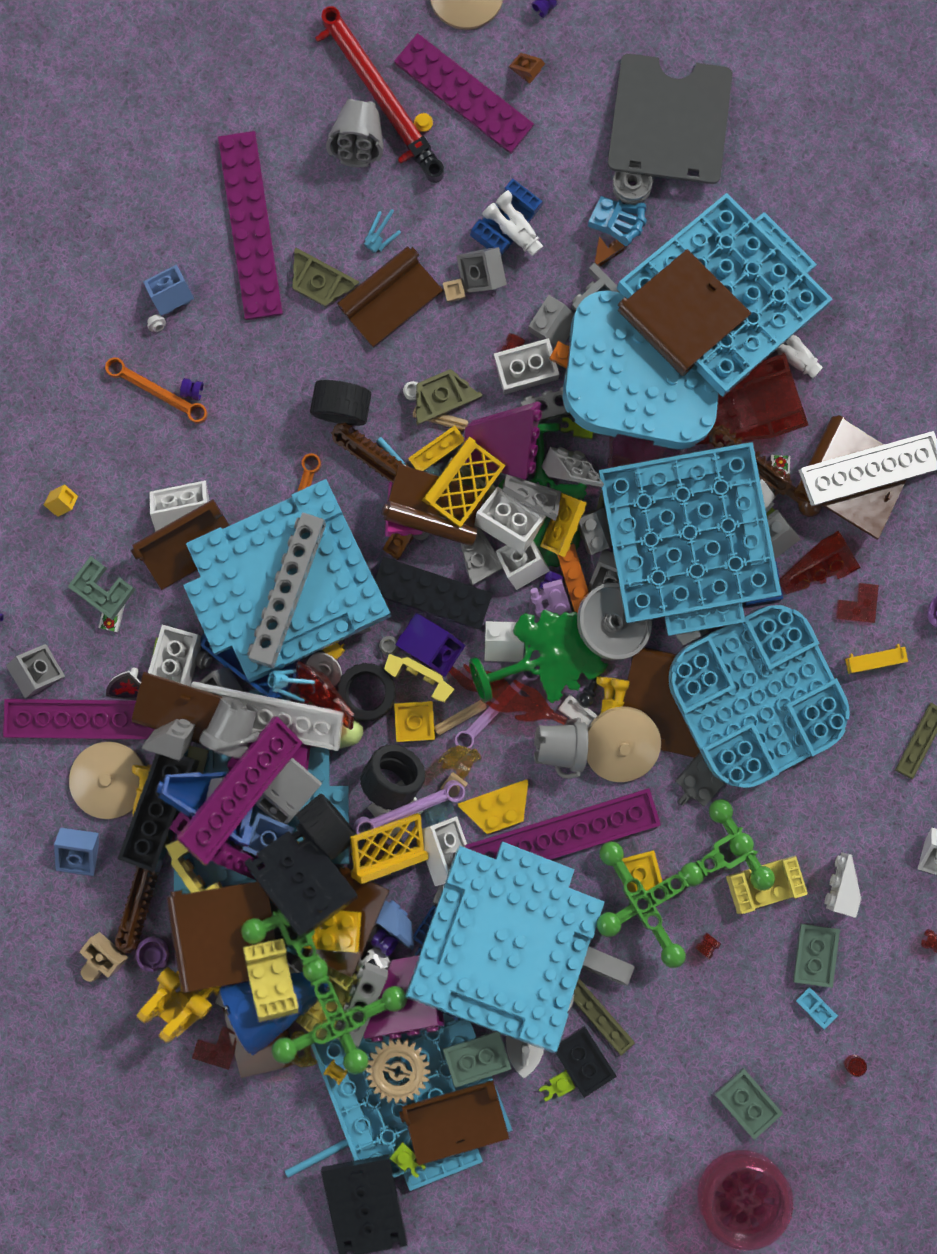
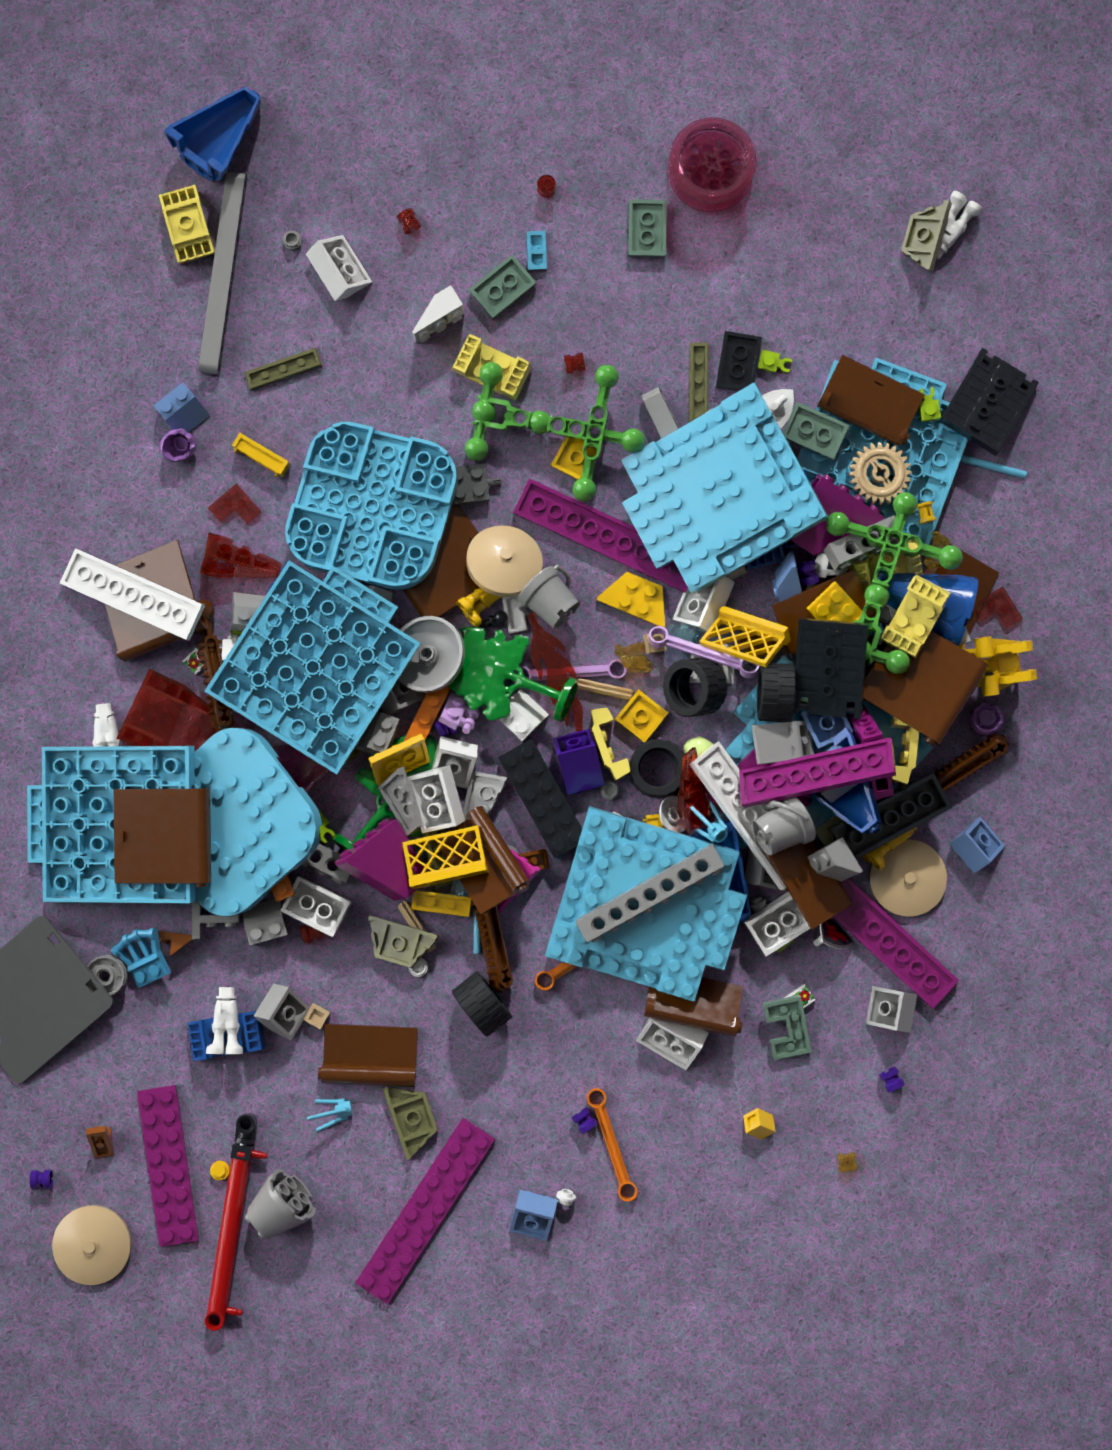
camera: 140 degrees left, 0 degrees up
tan brick [79,932,128,982] -> none
light grey slope [541,447,604,487] -> none

